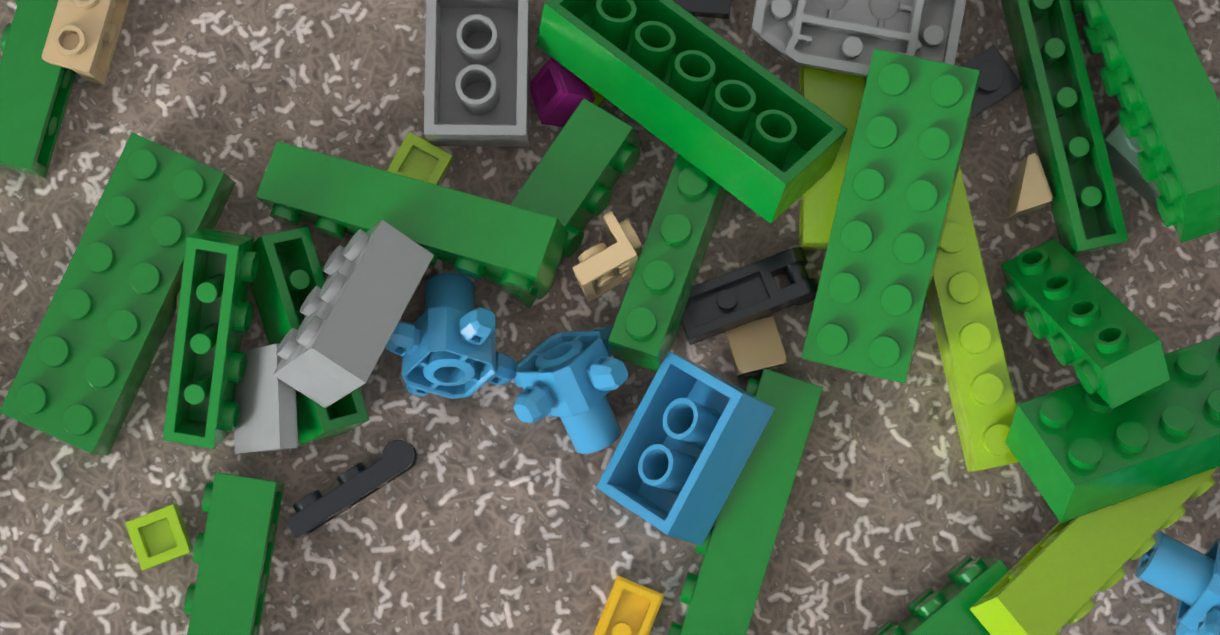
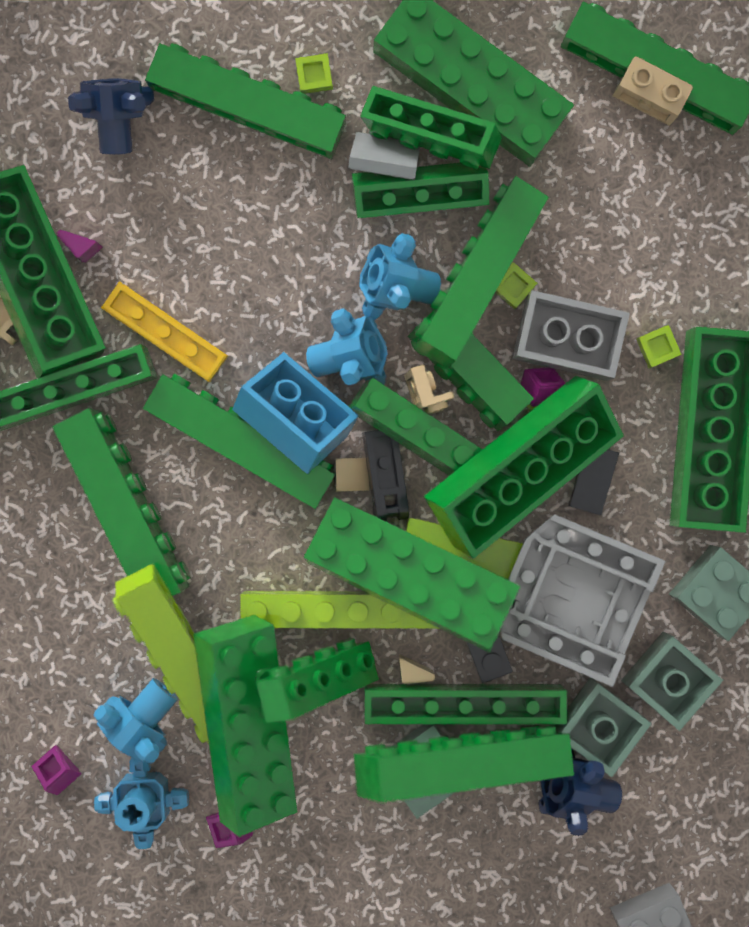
camera: 100 degrees right, 5 degrees up
light grey brick [272,220,434,408] -> none
black plate [285,440,418,538] -> none

